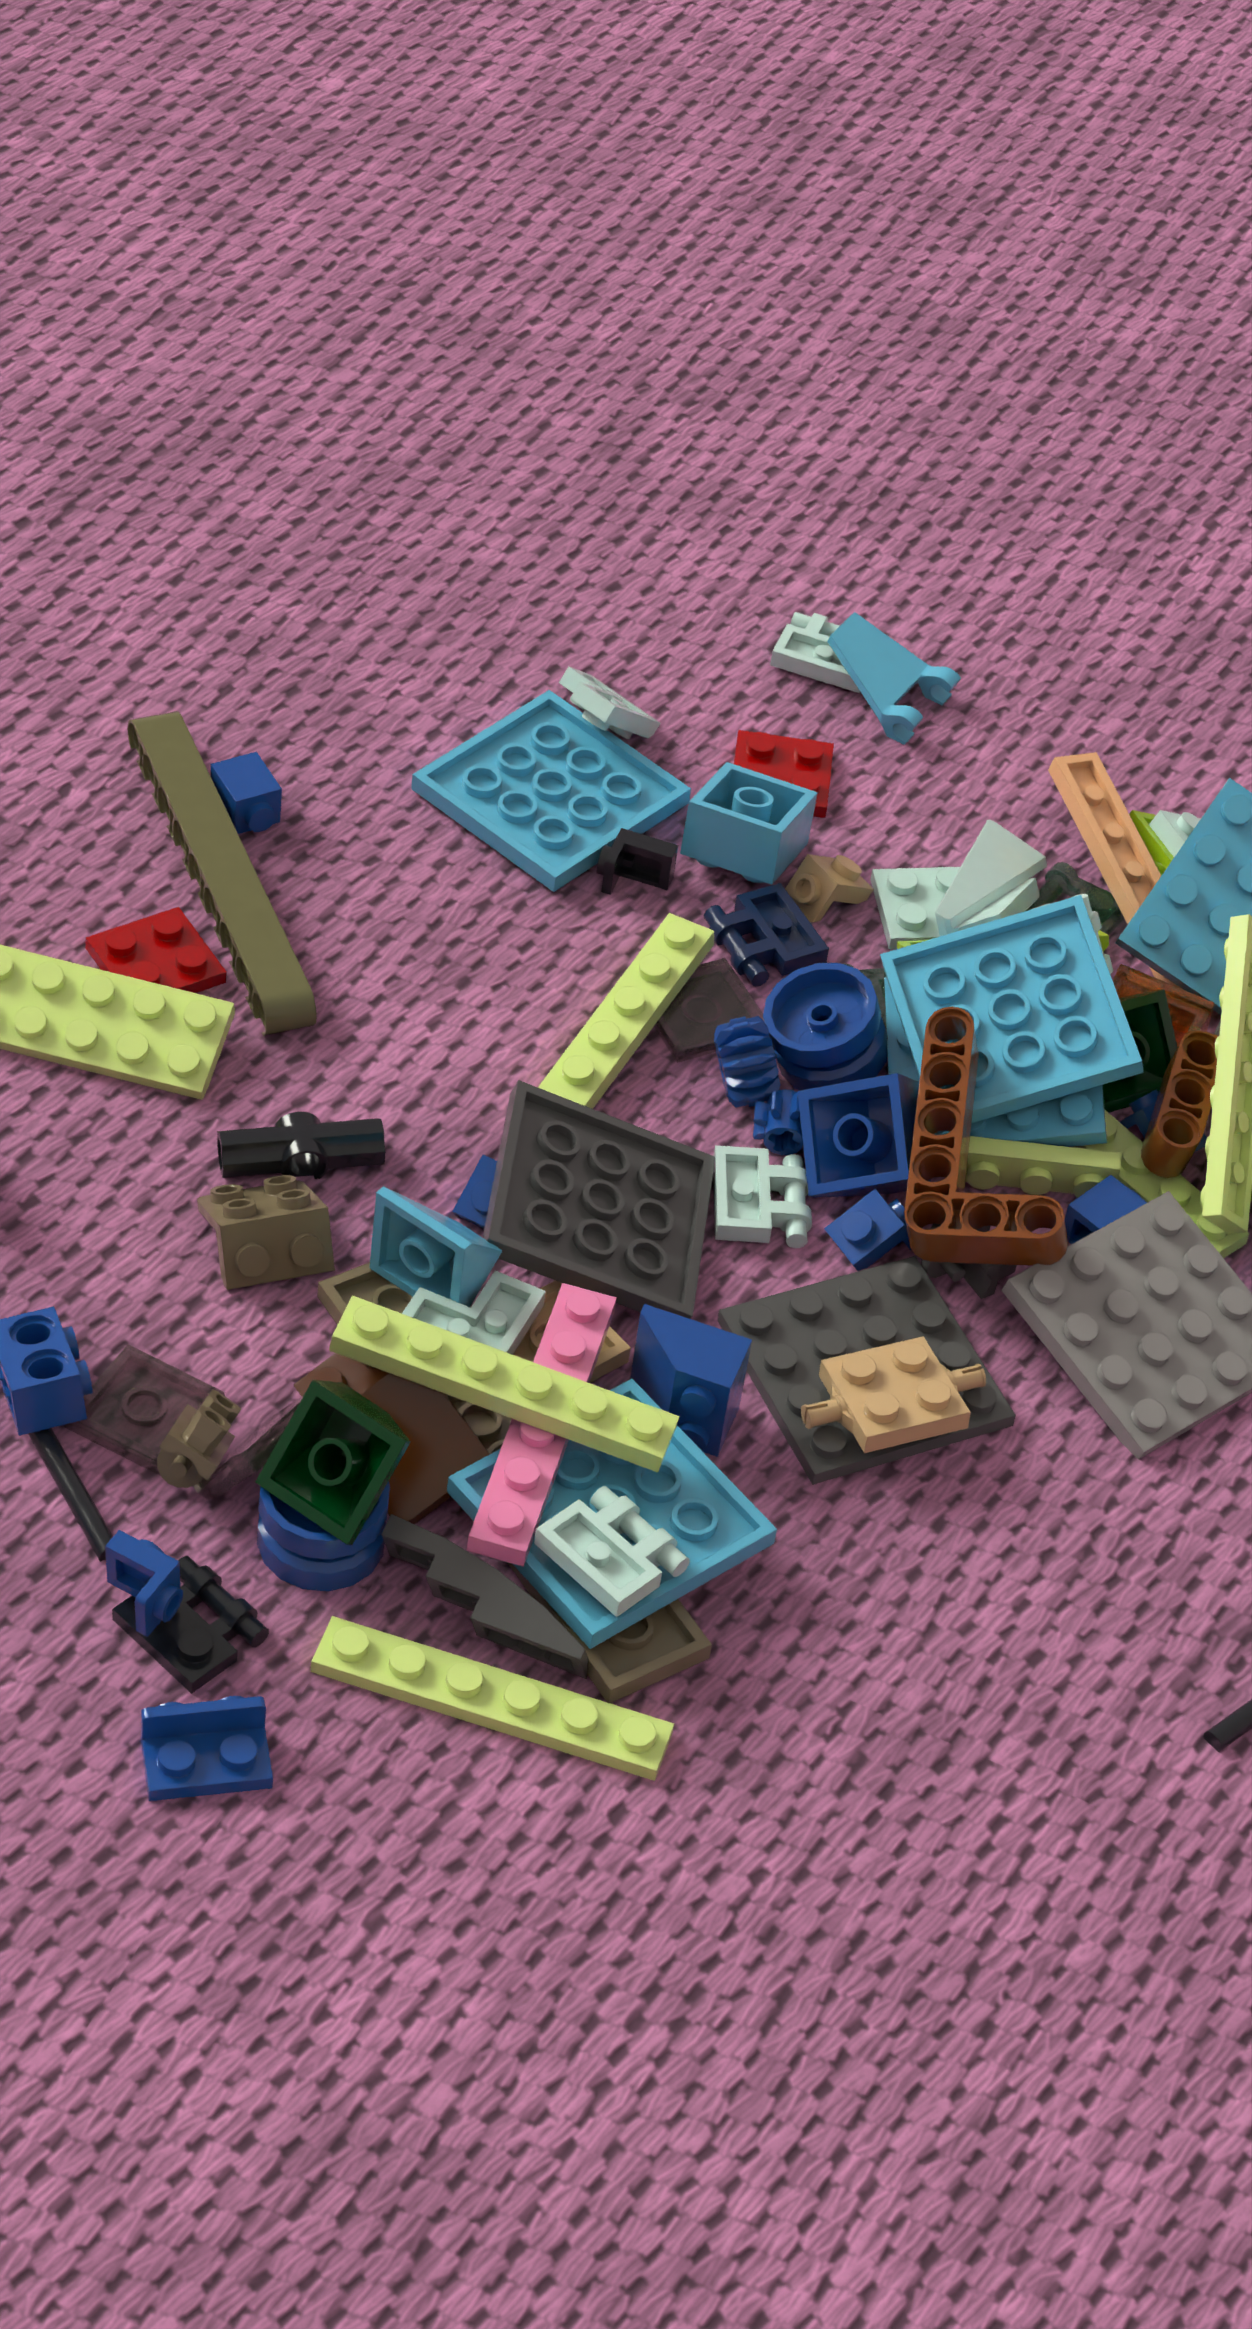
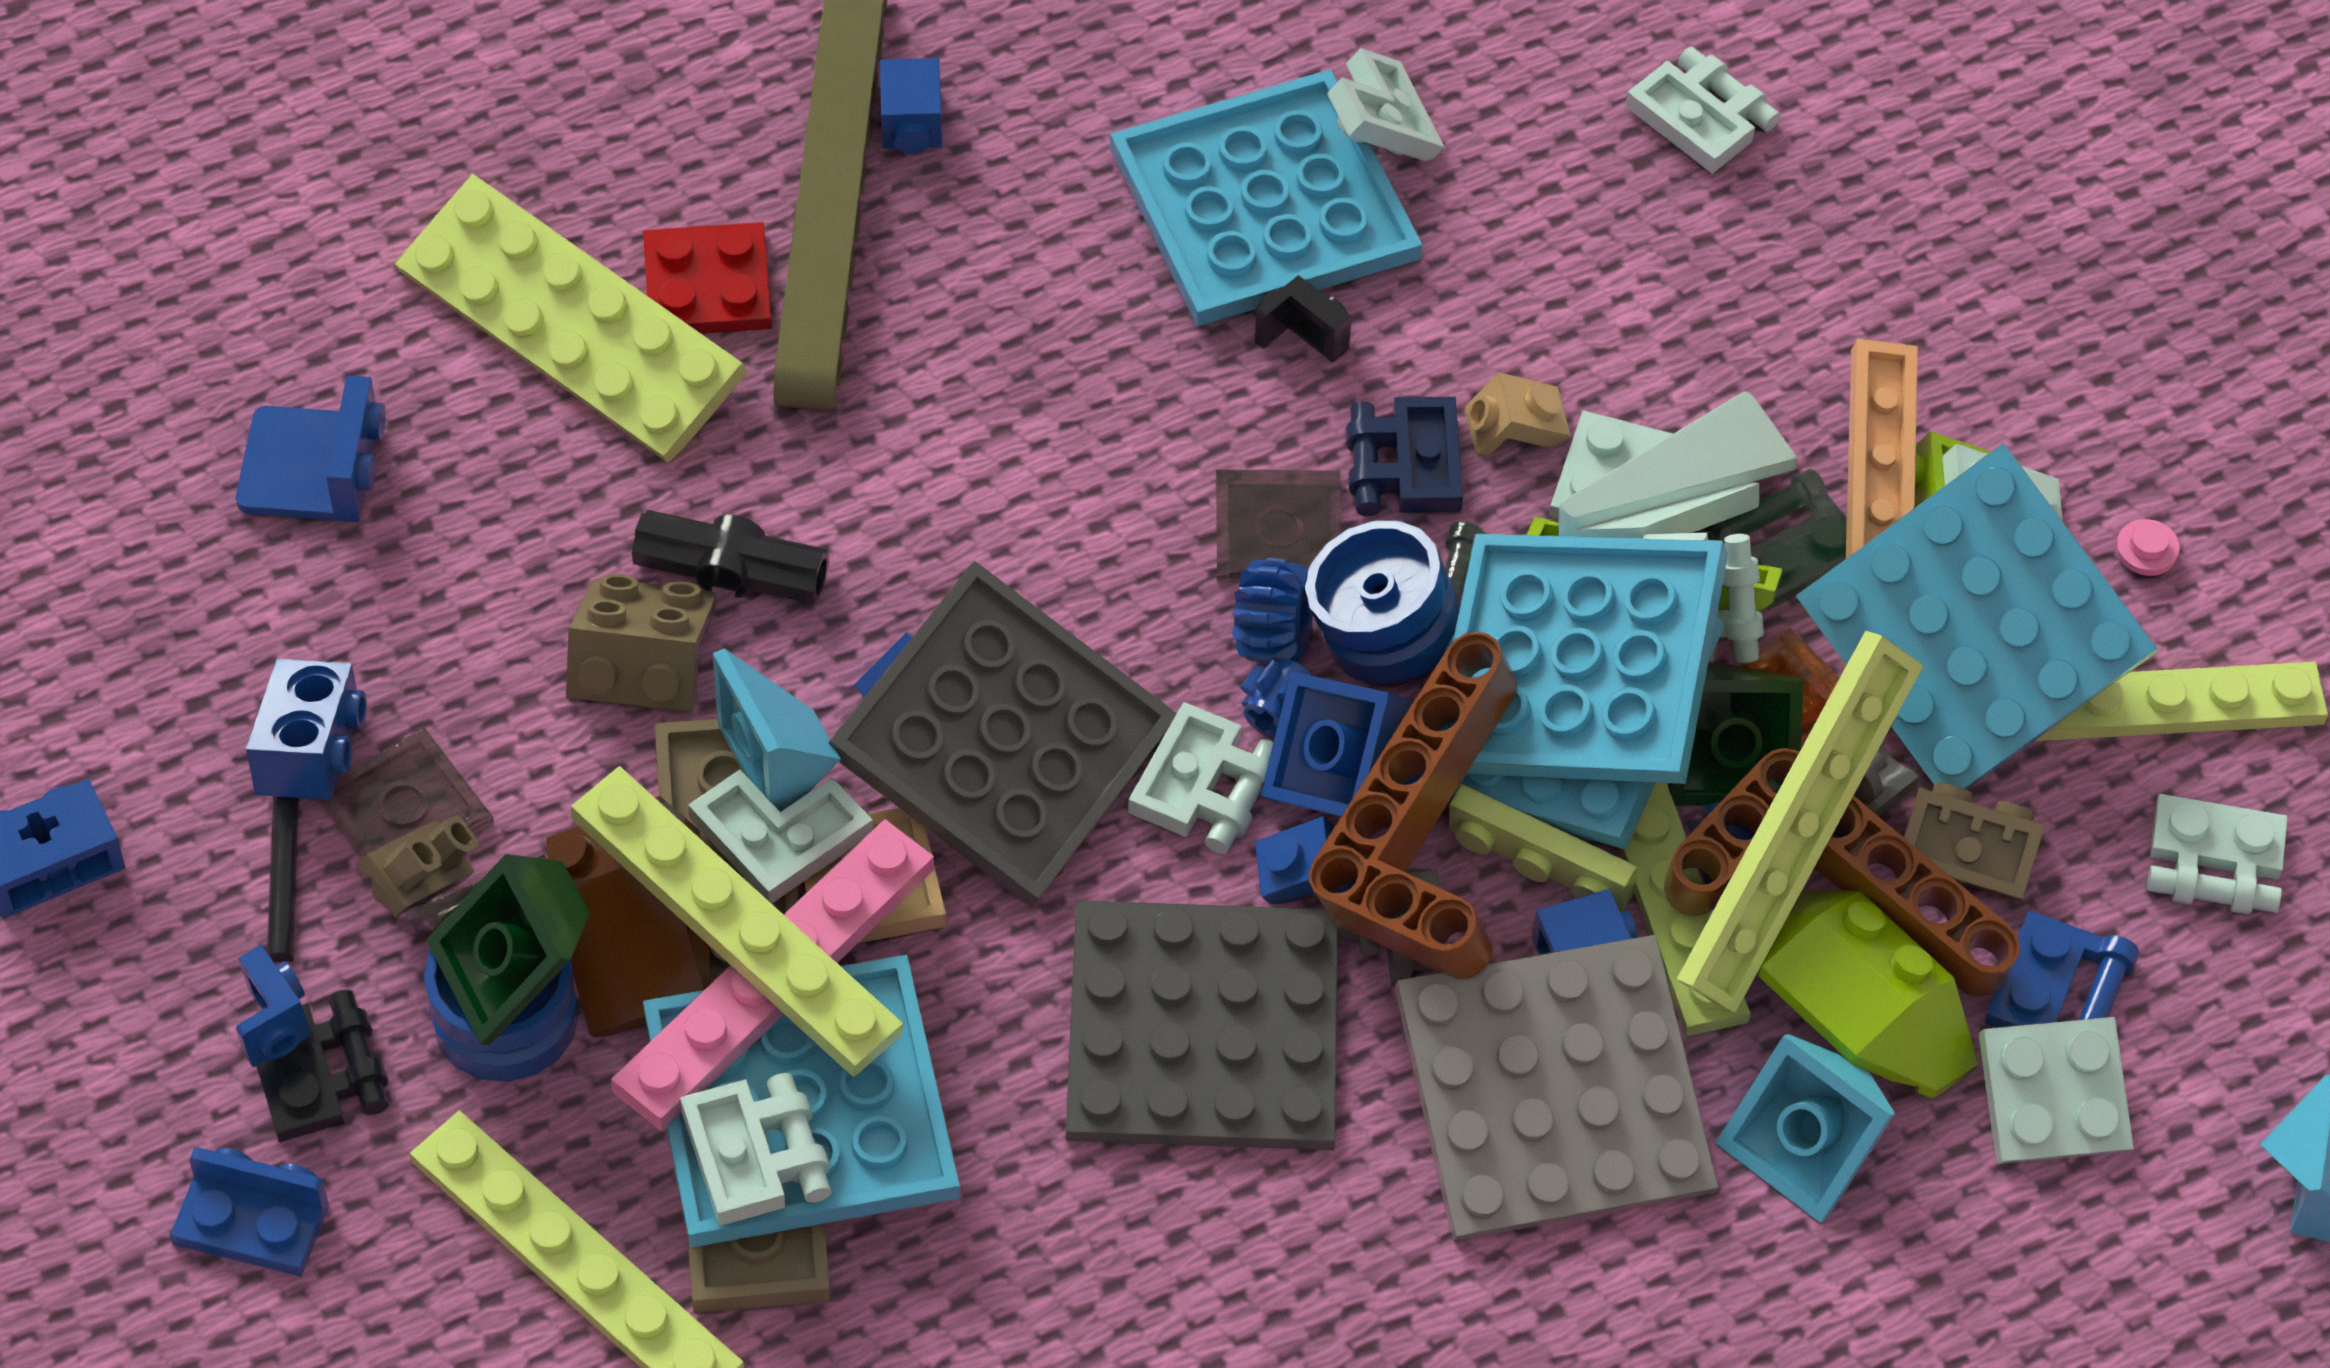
camera: 30 degrees right, 10 degrees up
dark grey slope [381,1514,588,1679] -> none
yellowish green plate [538,913,714,1109] -> none
blue slope [630,1304,752,1457] -> none
medium azure brick [680,762,818,885] -> none
red plate [734,730,834,818] -> none
tan plate [801,1336,986,1453] -> none
medium azure flag [827,612,961,745] -> none

